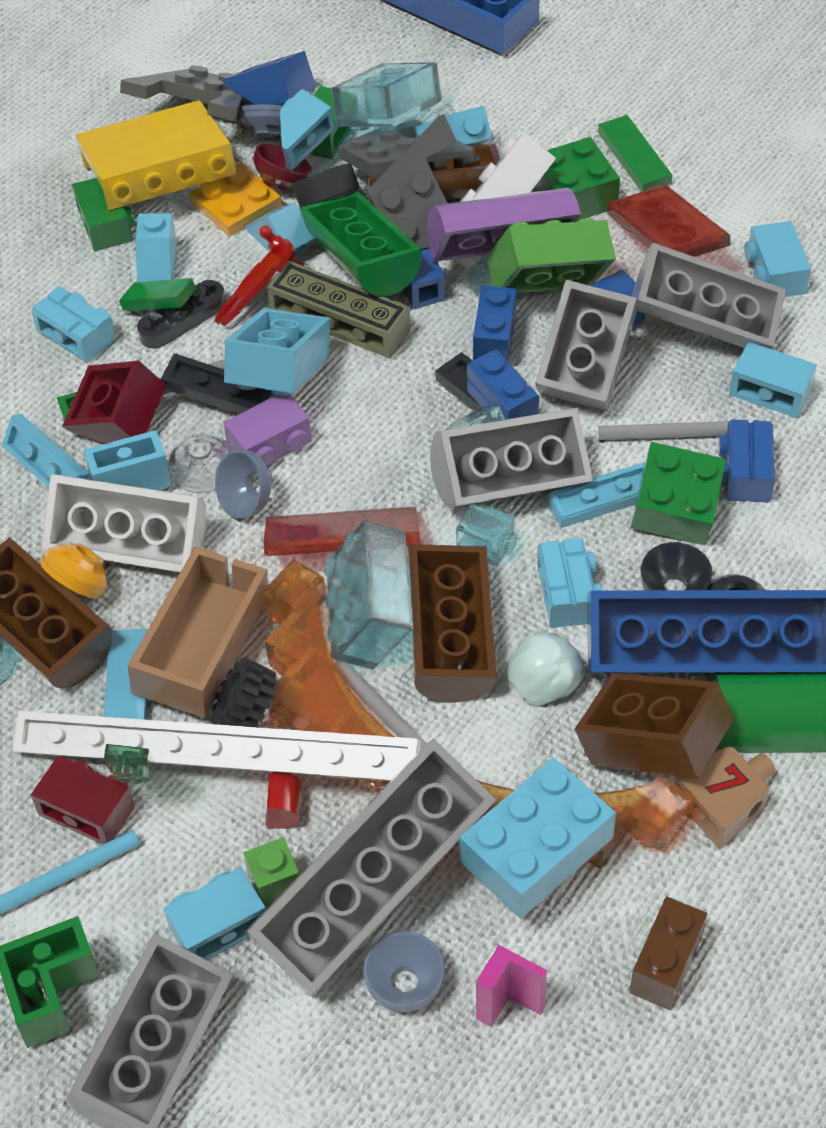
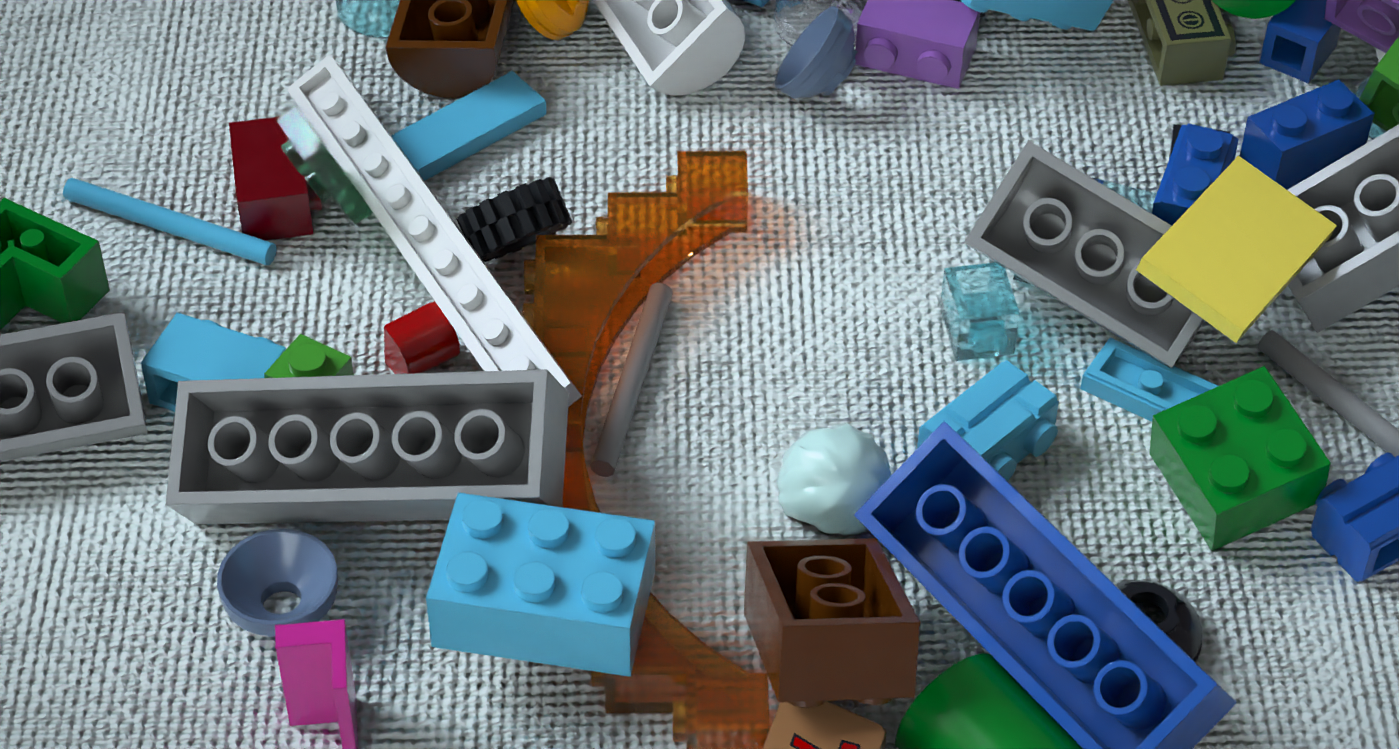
camera: 50 degrees right, 5 degrees down
medium nougat piece [128,546,269,718] -> none
clear red tile [263,506,420,556] -> none
clear light blue brick [324,519,413,670] -> none
reddish brown brick [408,544,497,703] -> none
black piece [640,542,712,590] -> none
none -> light yellow tile [1136,155,1337,343]

